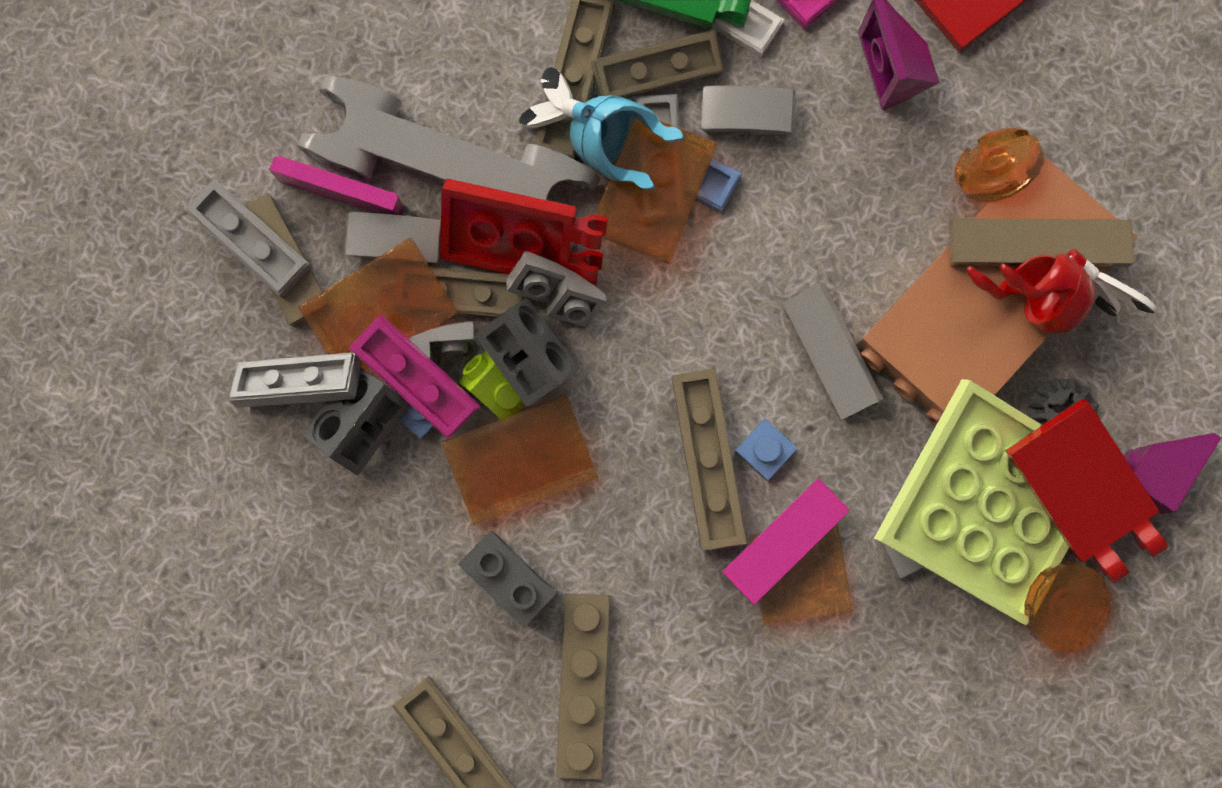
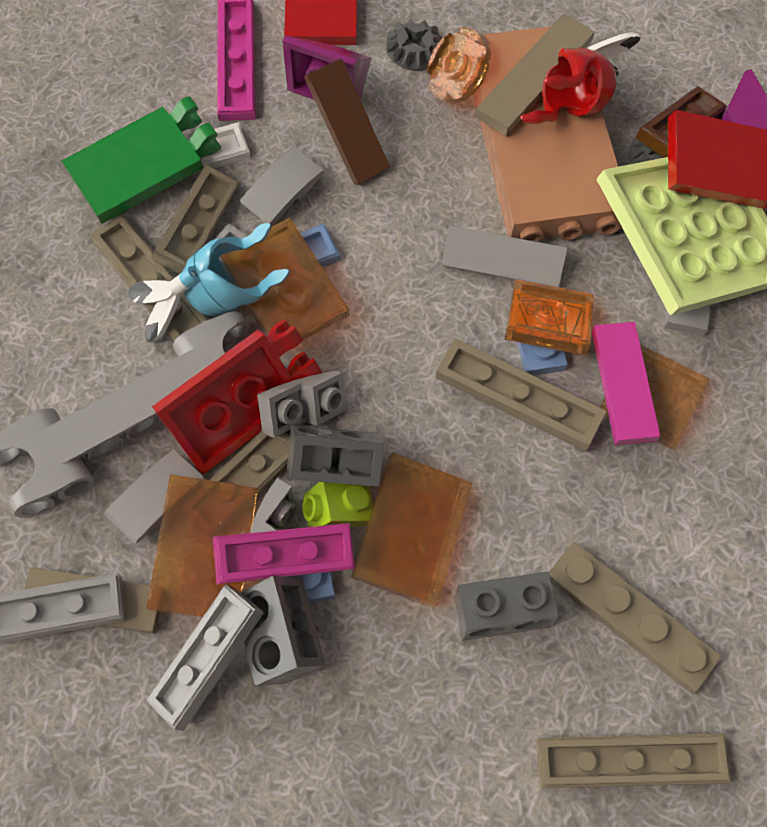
camera: 55 degrees left, 15 degrees down
dark pink tile [269,156,404,215] -> none
none -> reddish brown tile [304,58,390,185]
none -> dark grey gear [386,18,444,70]
none -> clear orange tile [504,280,594,356]
none -> reddish brown tile [635,86,727,158]

